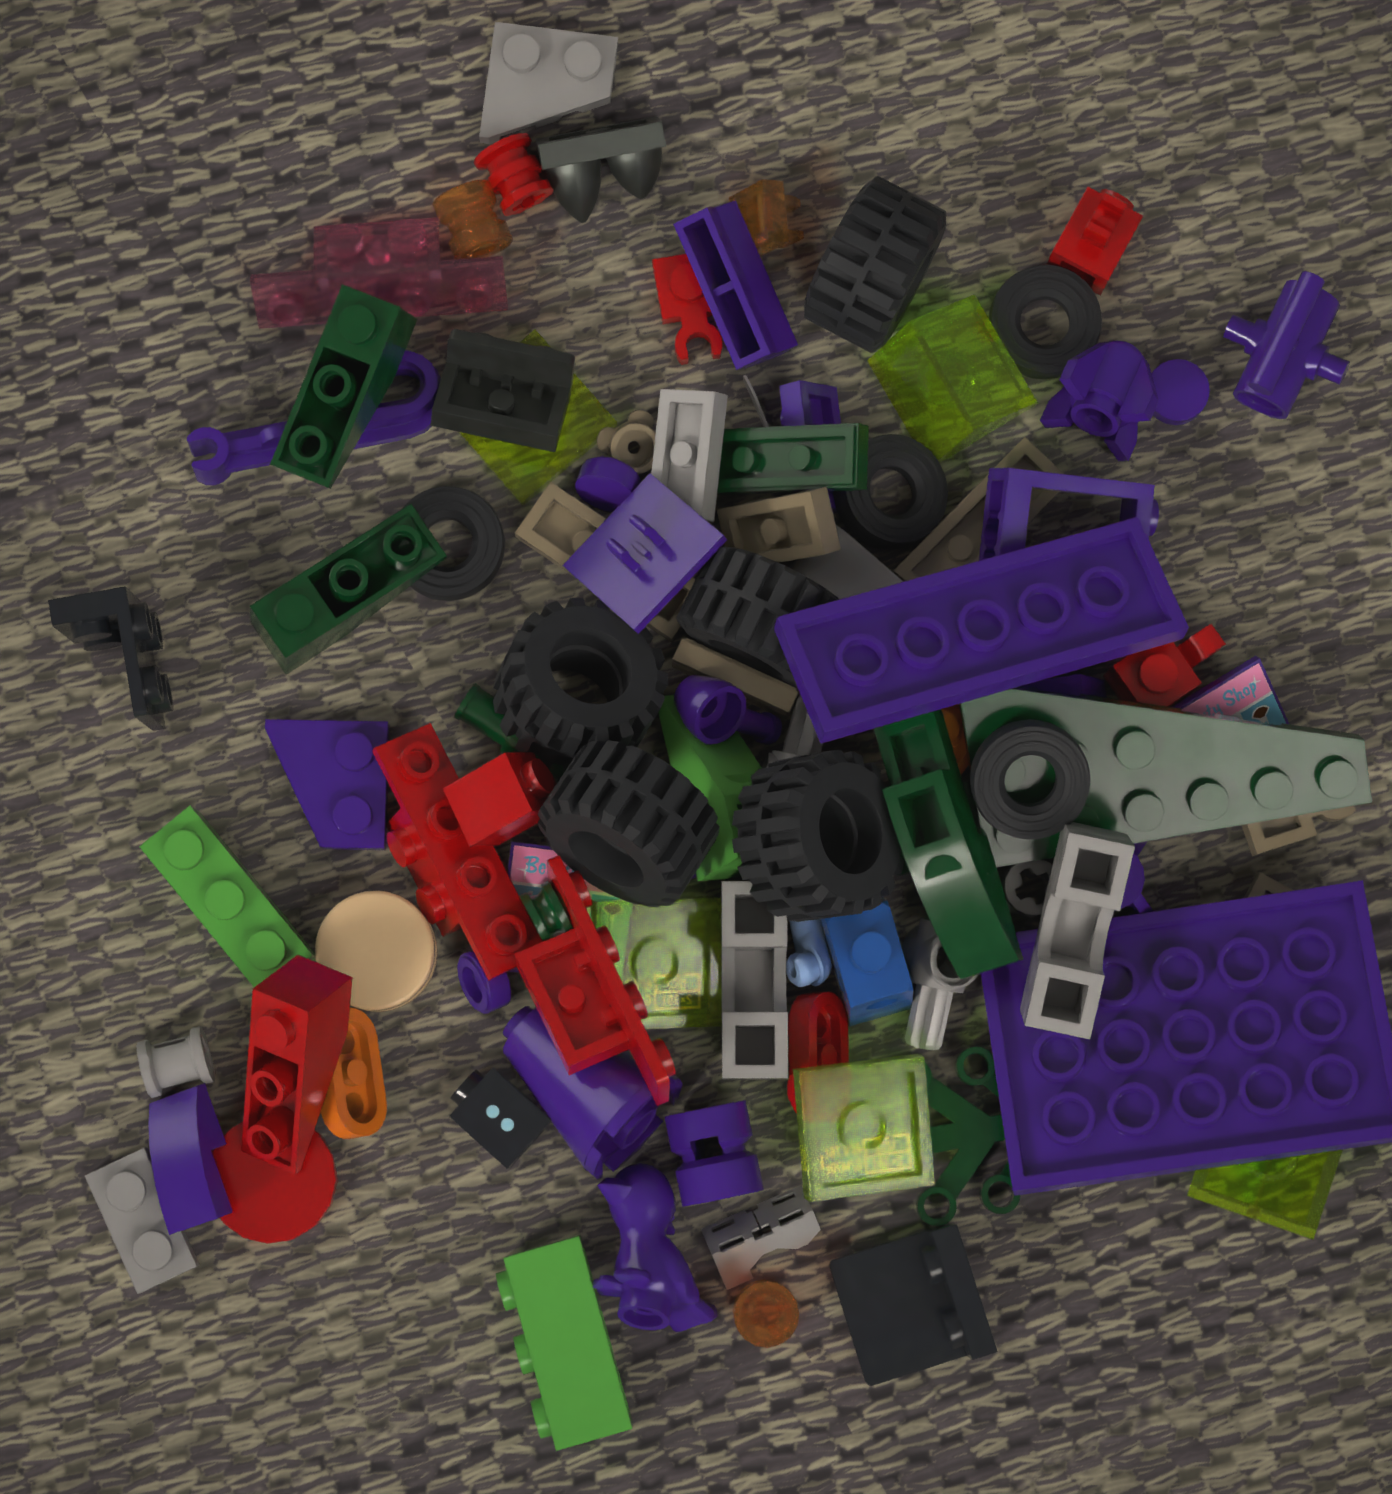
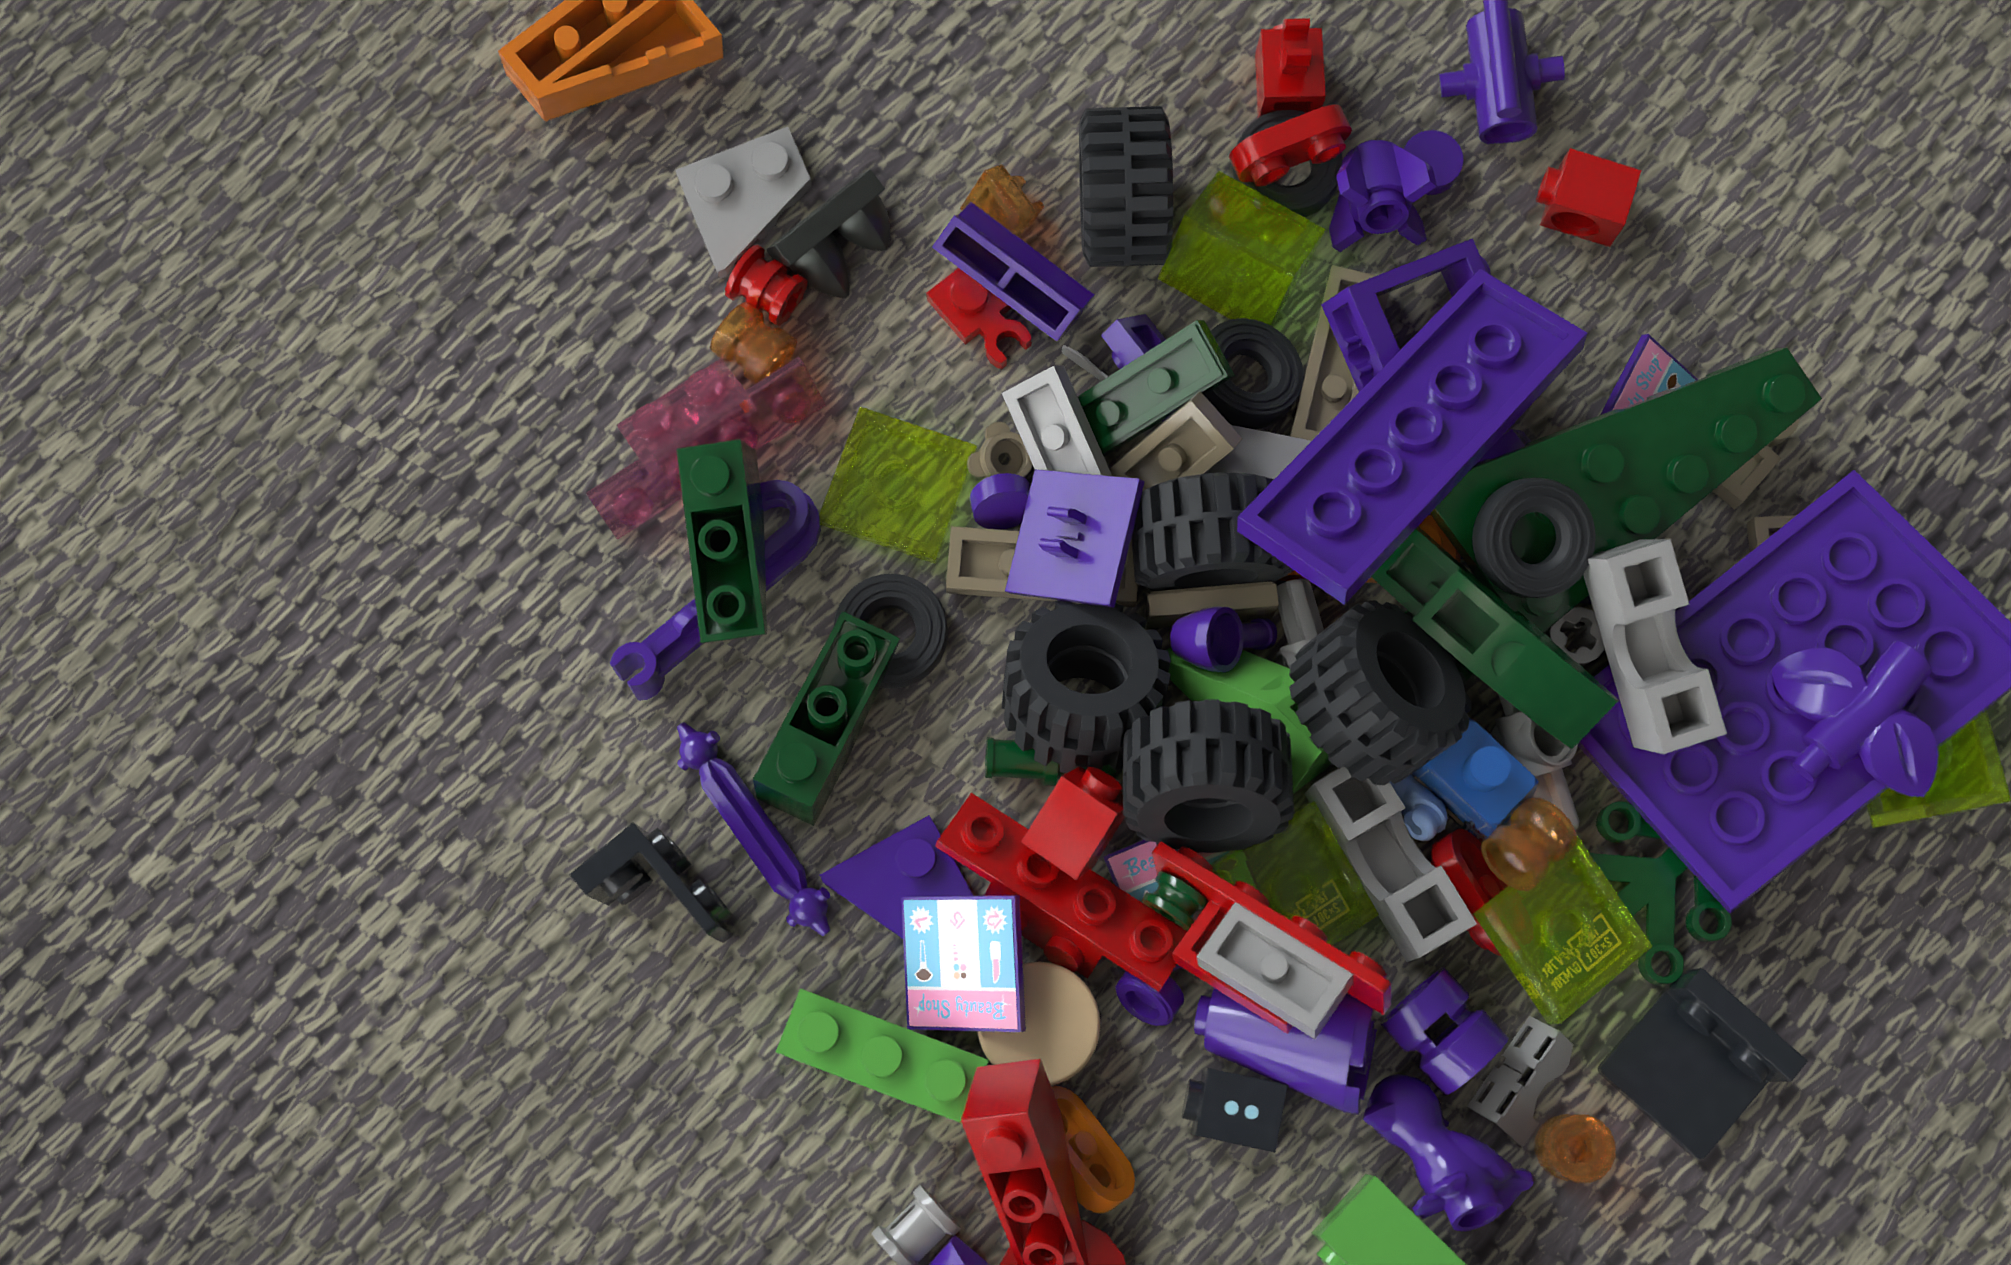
camera: 25 degrees left, 5 degrees down
pearl dark grey bracket [431,329,575,452] -> none
red brick [1103,623,1226,707] -> none
none -> dark purple wheel [677,722,831,936]
none -> piece [901,895,1026,1032]
none -> light grey plate [1197,902,1353,1039]
none -> red plate [1229,105,1352,186]
none -> clear orange wheel [1481,797,1577,891]
none -> red brick [1536,148,1641,247]
none -> dark purple plant [1771,641,1938,797]

